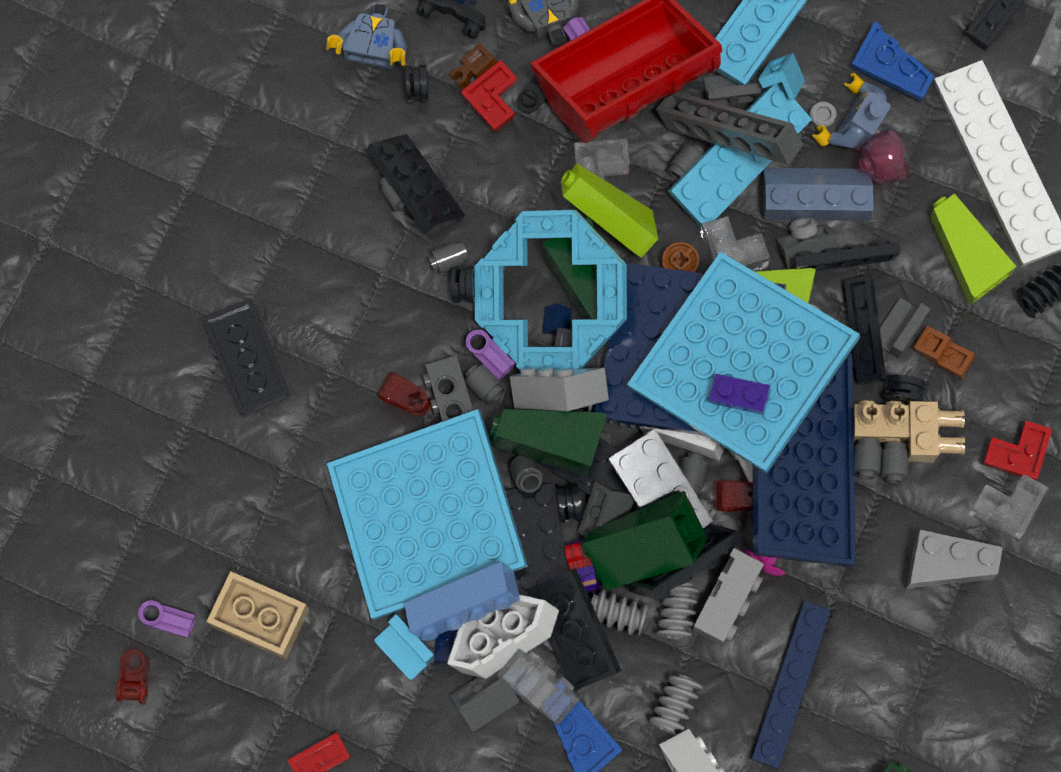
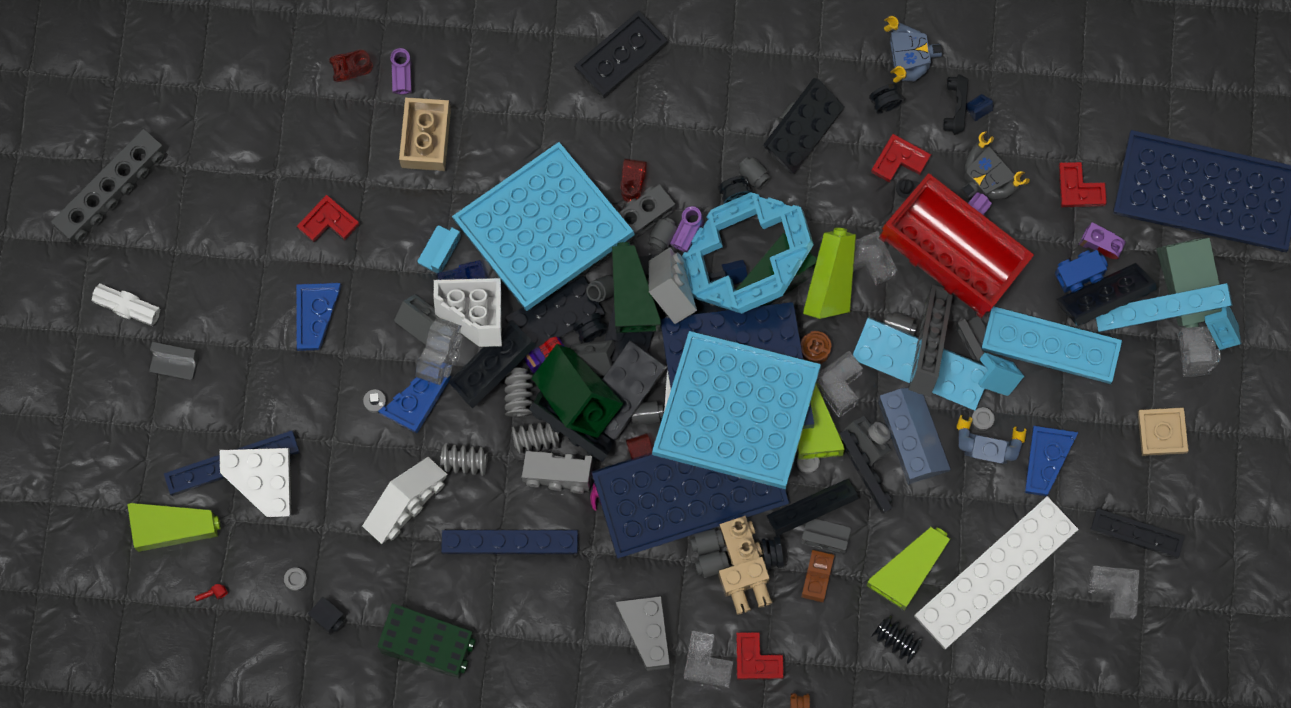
camera: 70 degrees right, 0 degrees up
medium blue brick [404,562,520,641] -> none
reddish brown plate [449,43,497,89] -> none
dark purple plate [708,374,771,415] -> none
clear pink cylinder [859,130,910,184] -> none

